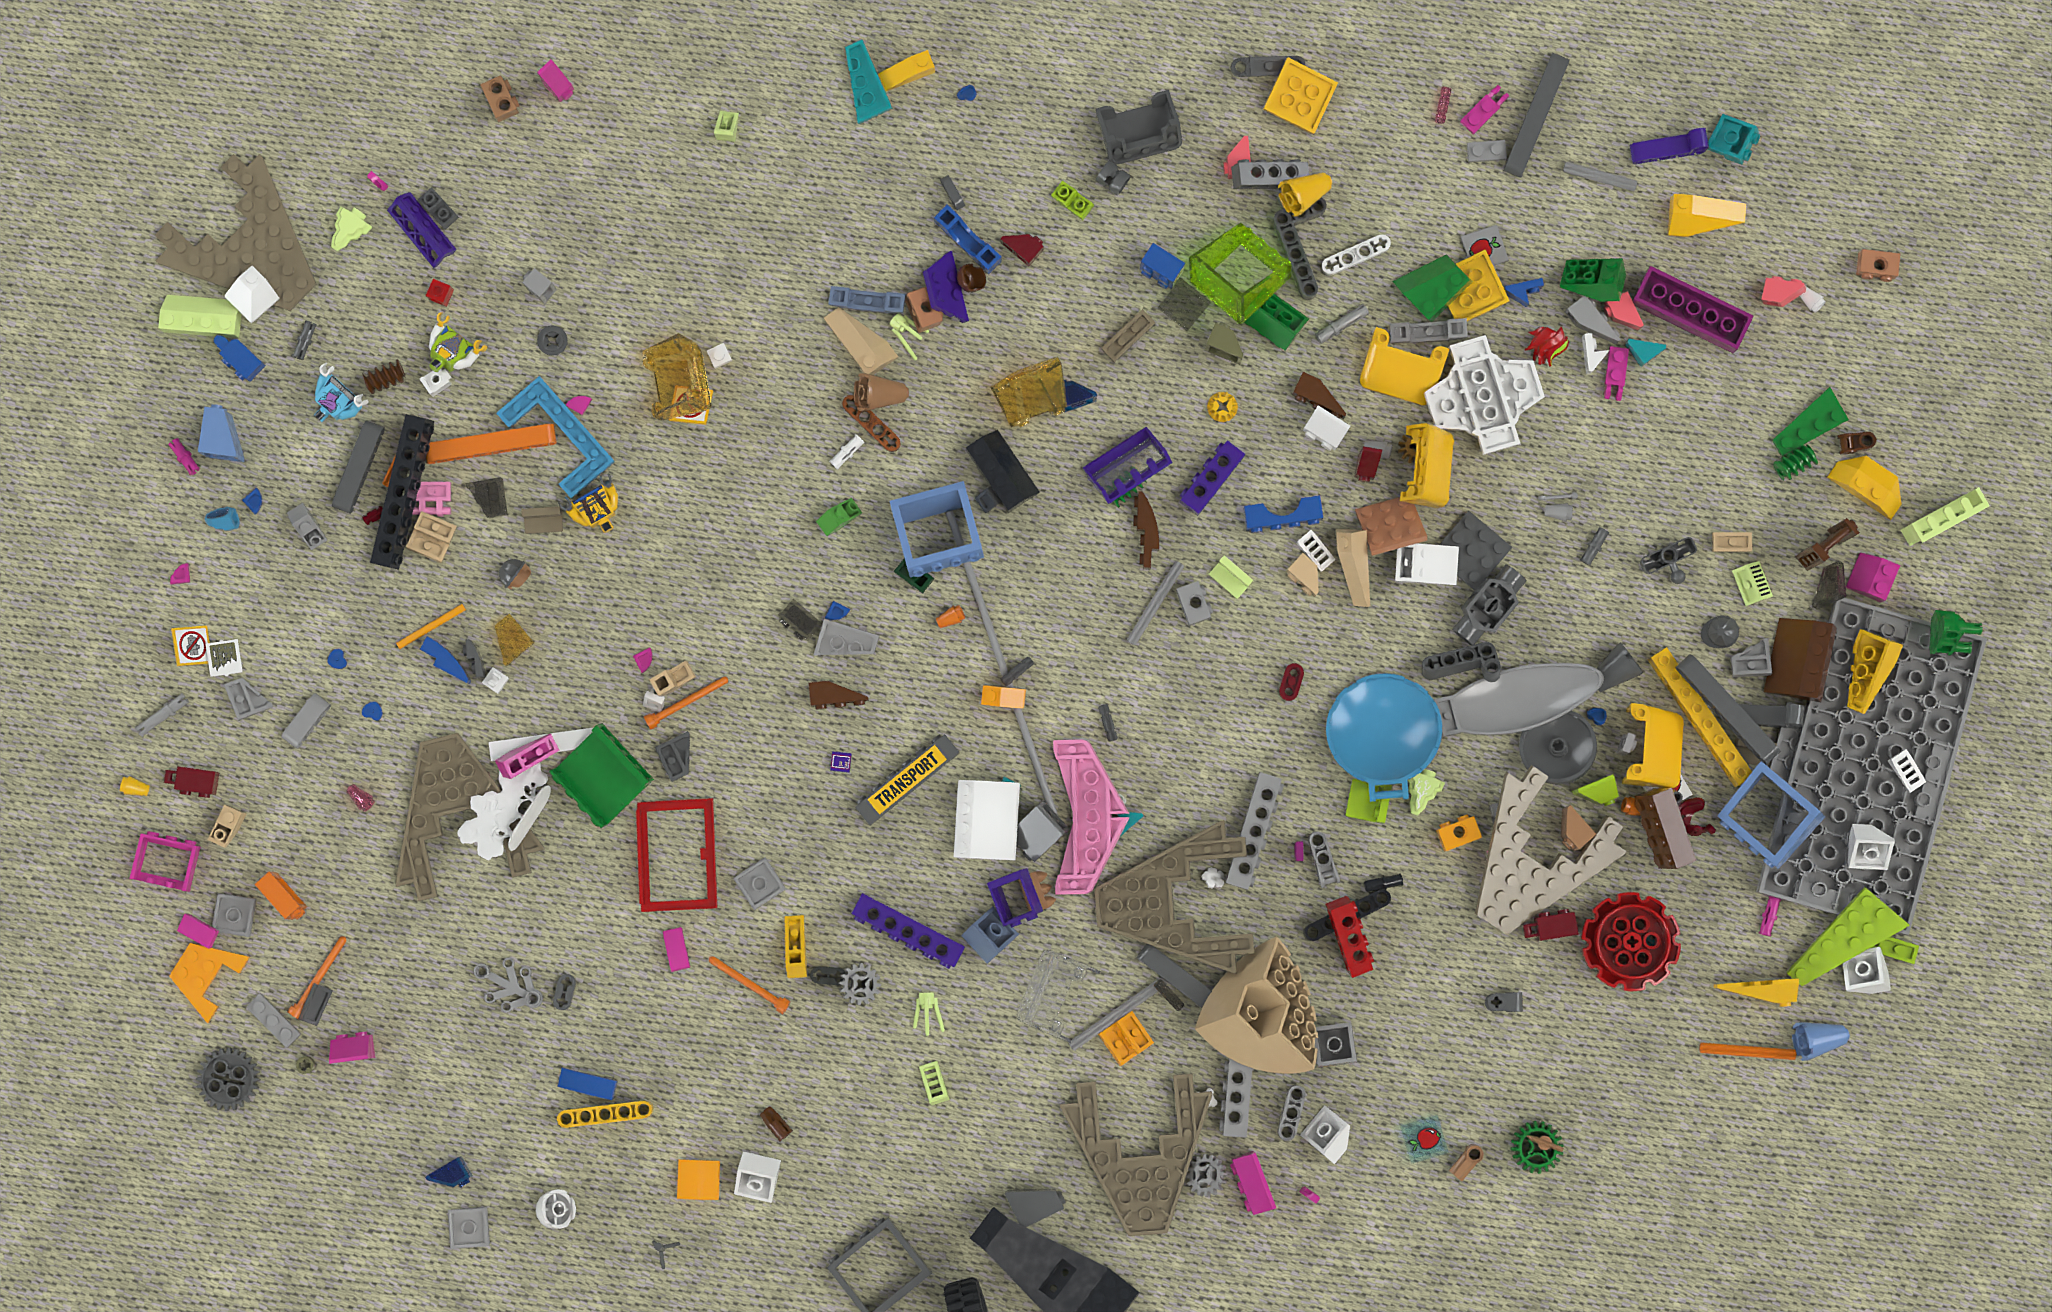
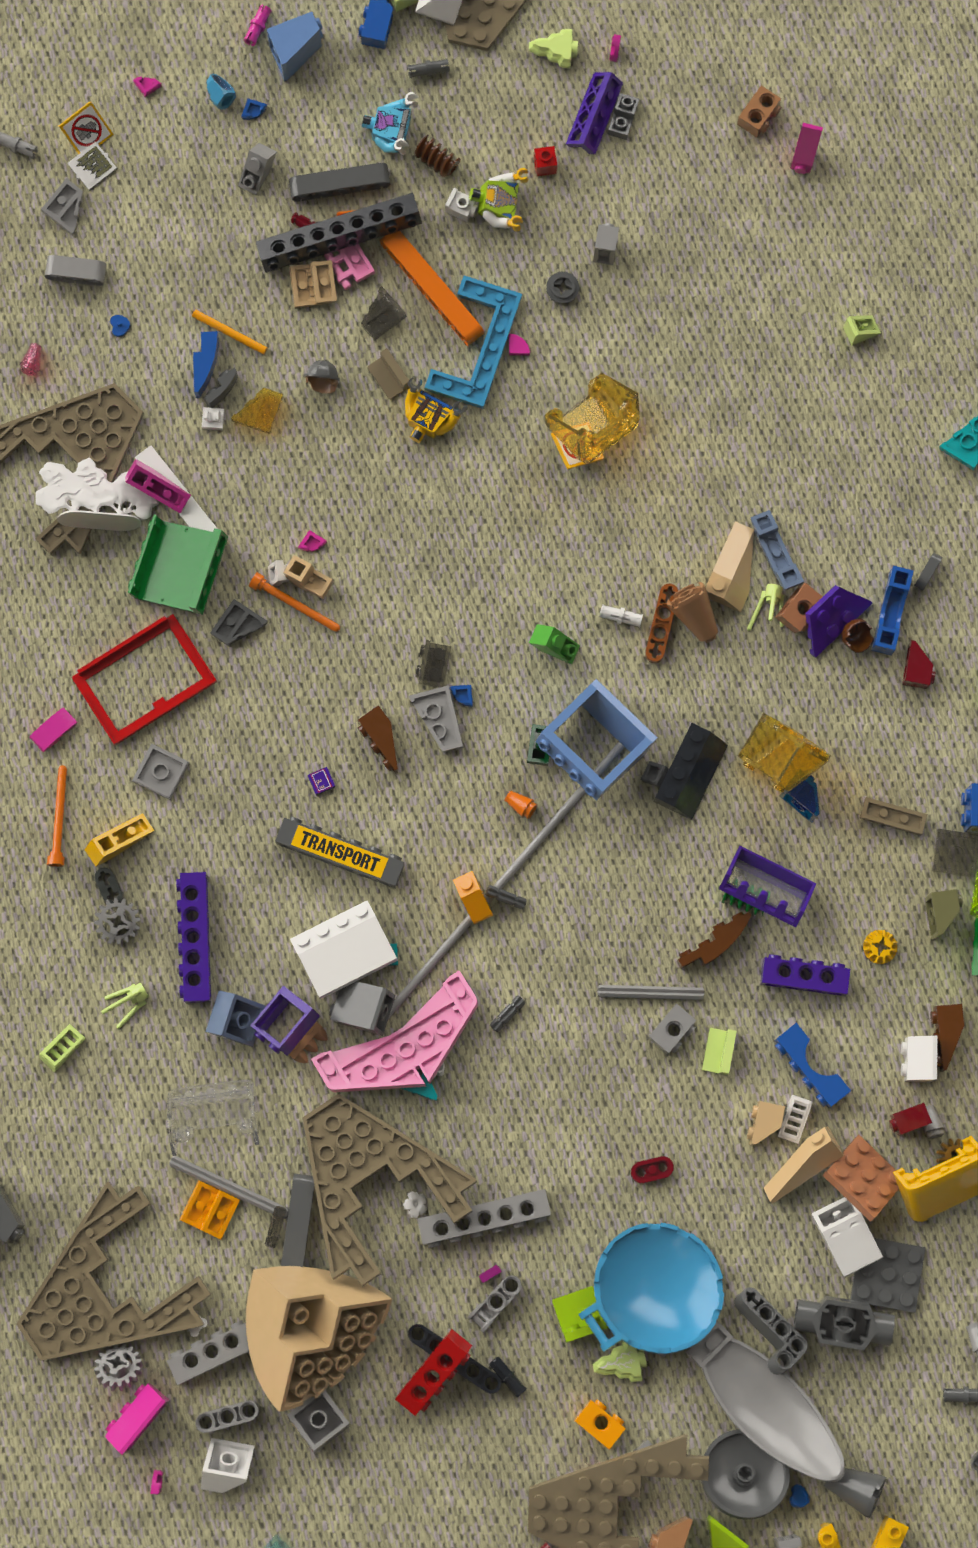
camera: 55 degrees right, 5 degrees down
blue piece [328,649,347,669] -> none
white plate [707,343,732,369] -> none

